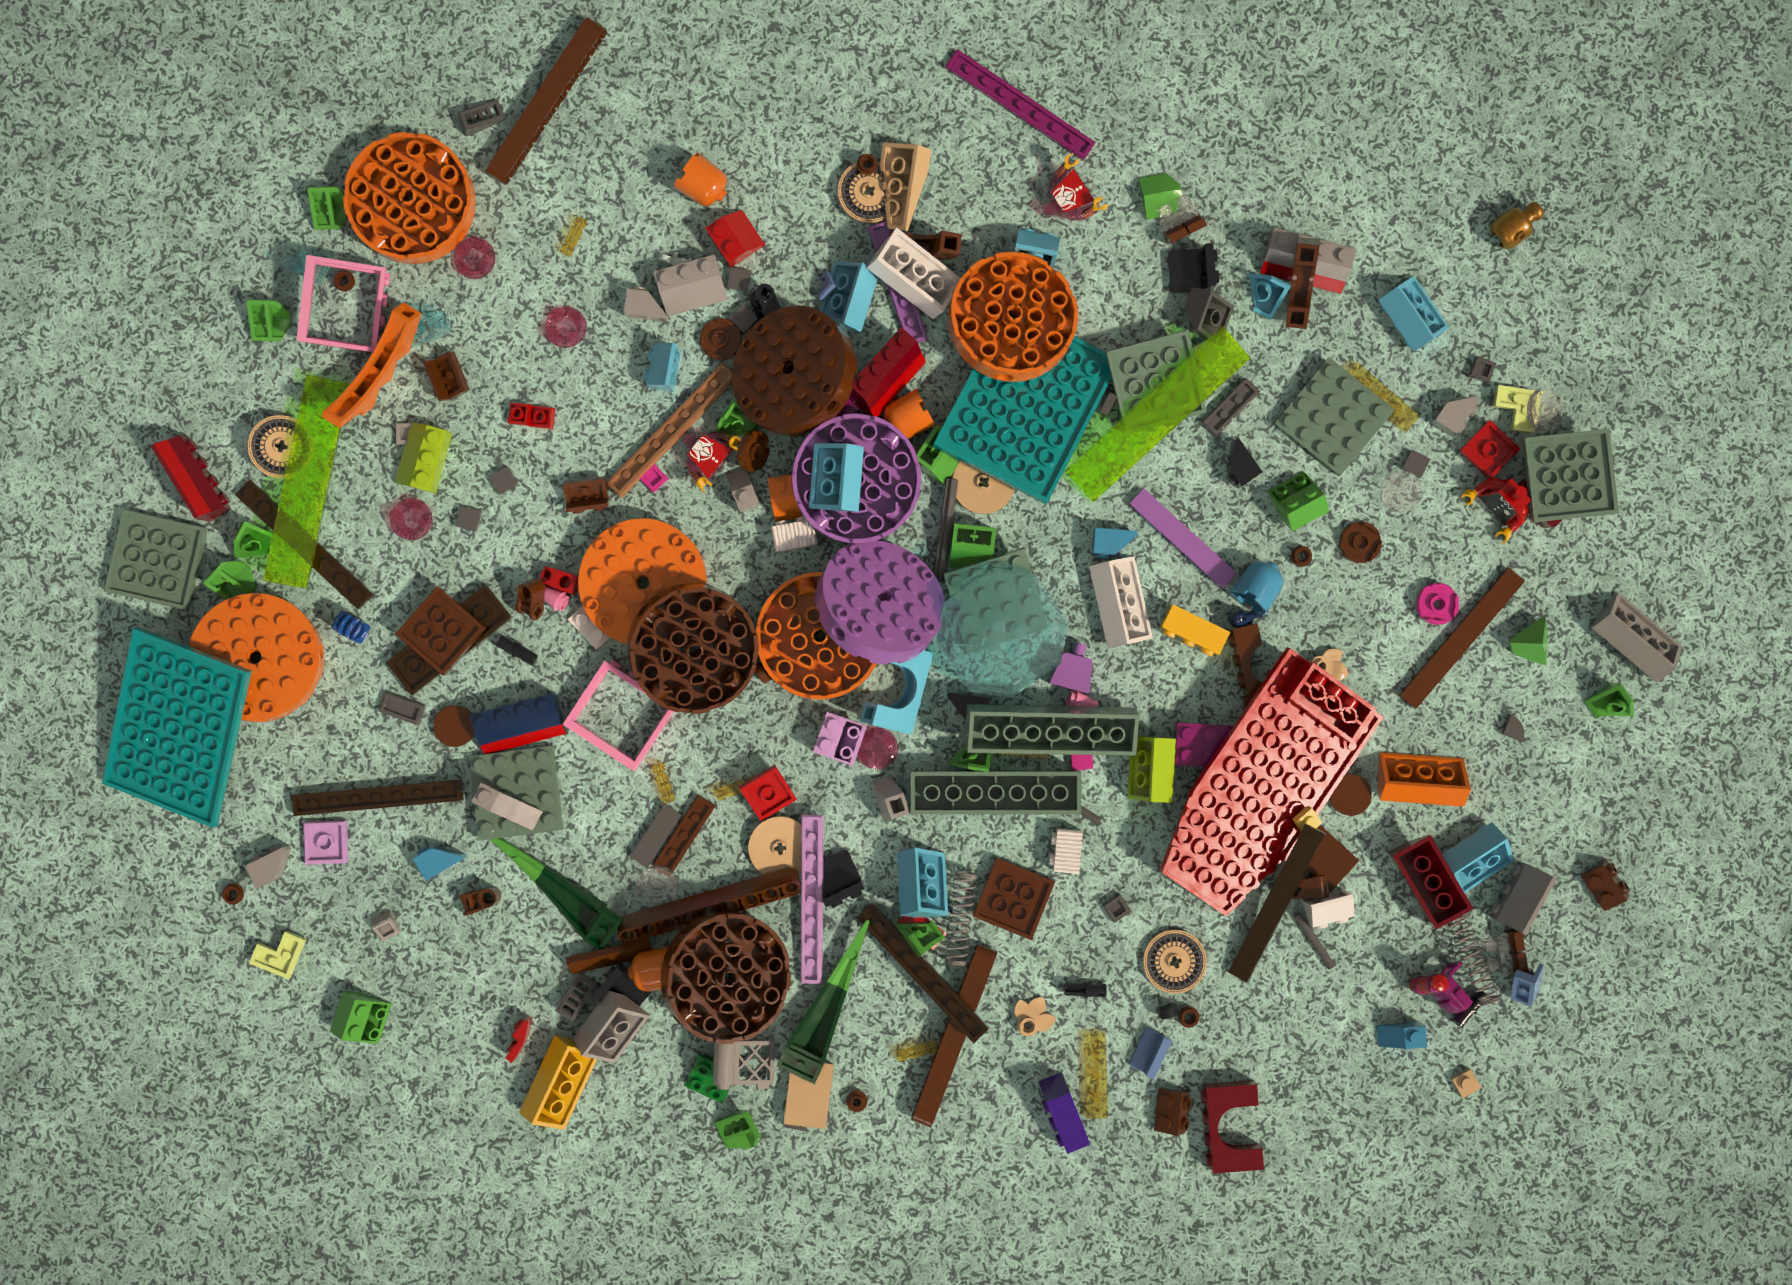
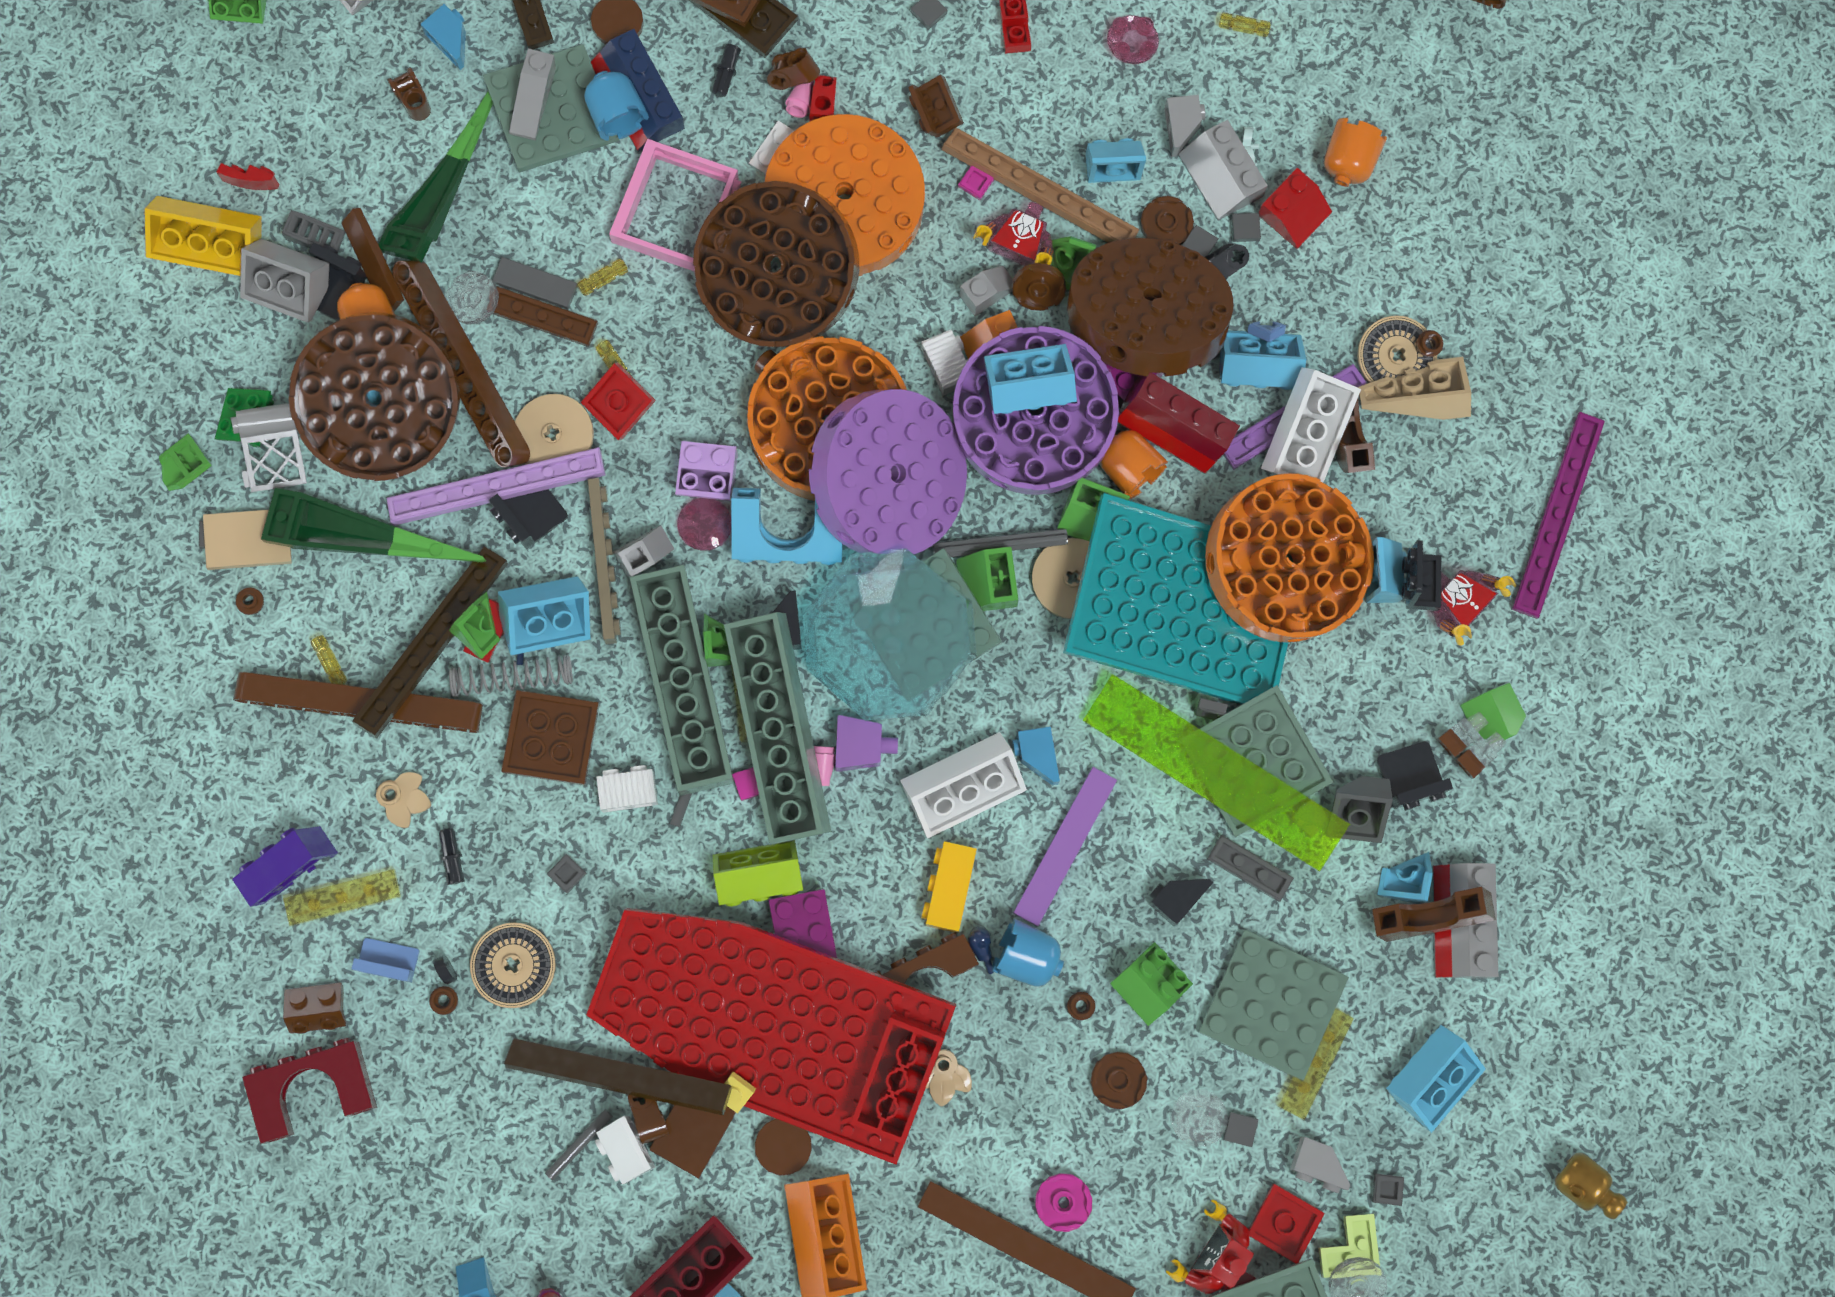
camera: 70 degrees right, 10 degrees down
none -> dark azure cylinder [584,71,649,141]
none -> dark tan plate [588,478,621,644]
none -> black bracket [1402,540,1442,611]

